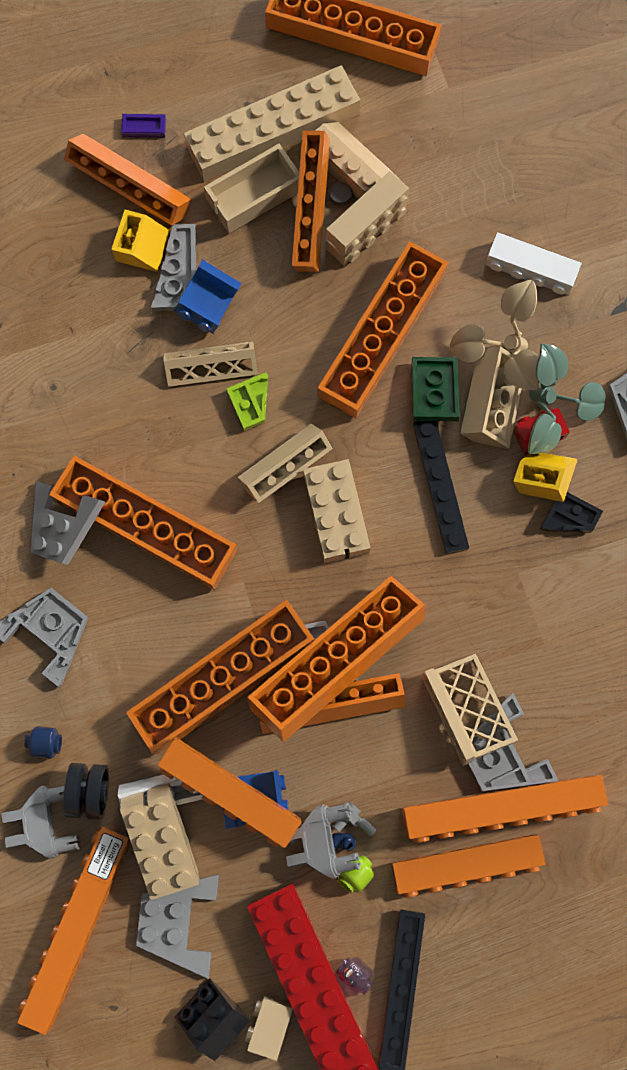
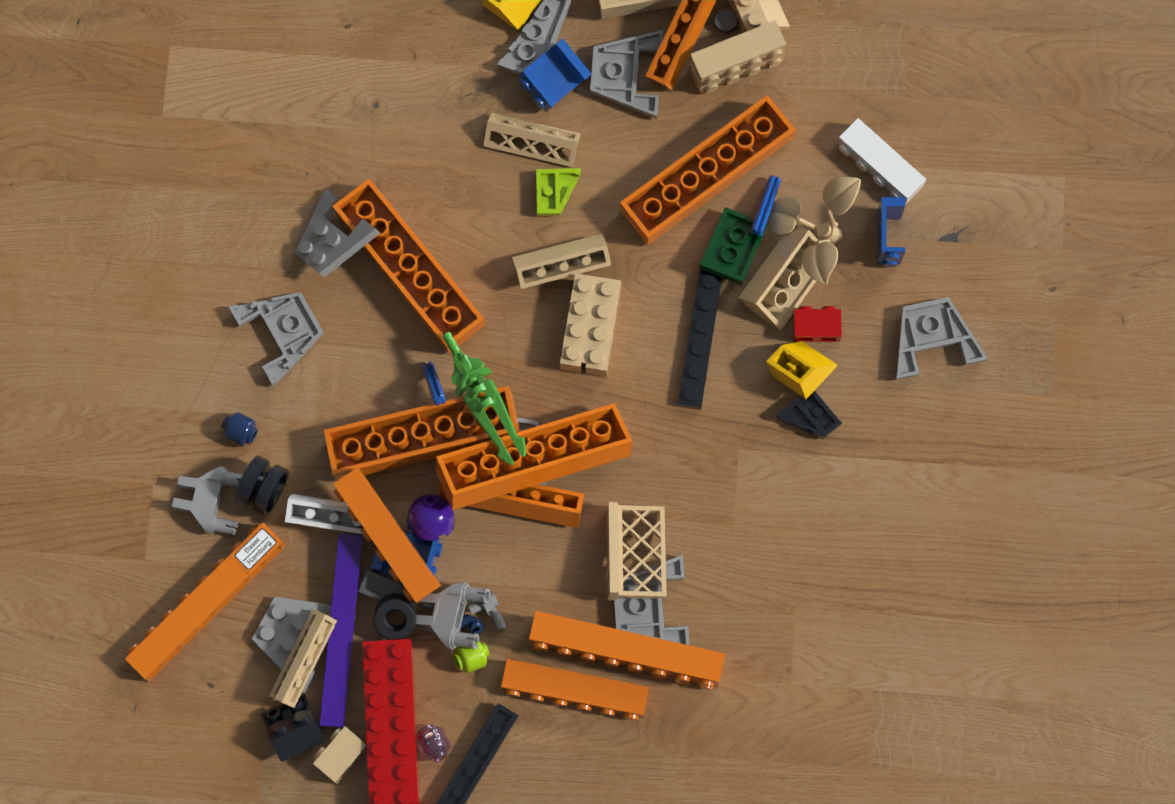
camera: 25 degrees right, 0 degrees up
tan piece [120,783,199,900] -> none
sand green plant [528,344,606,454] -> none
none -> tan fence [269,609,337,708]
none -> dark purple tile [319,533,363,728]
none -> dark grey plate [357,569,405,601]
none -> black tyre [373,594,417,640]
none -> dark purple cylinder [407,494,455,541]
none -> blue axle [422,361,446,406]
none -> bright green sword [442,332,526,465]
none -> light grey wing [590,30,664,119]
none -> blue axle [751,175,781,236]
none -> blue panel [877,197,905,267]

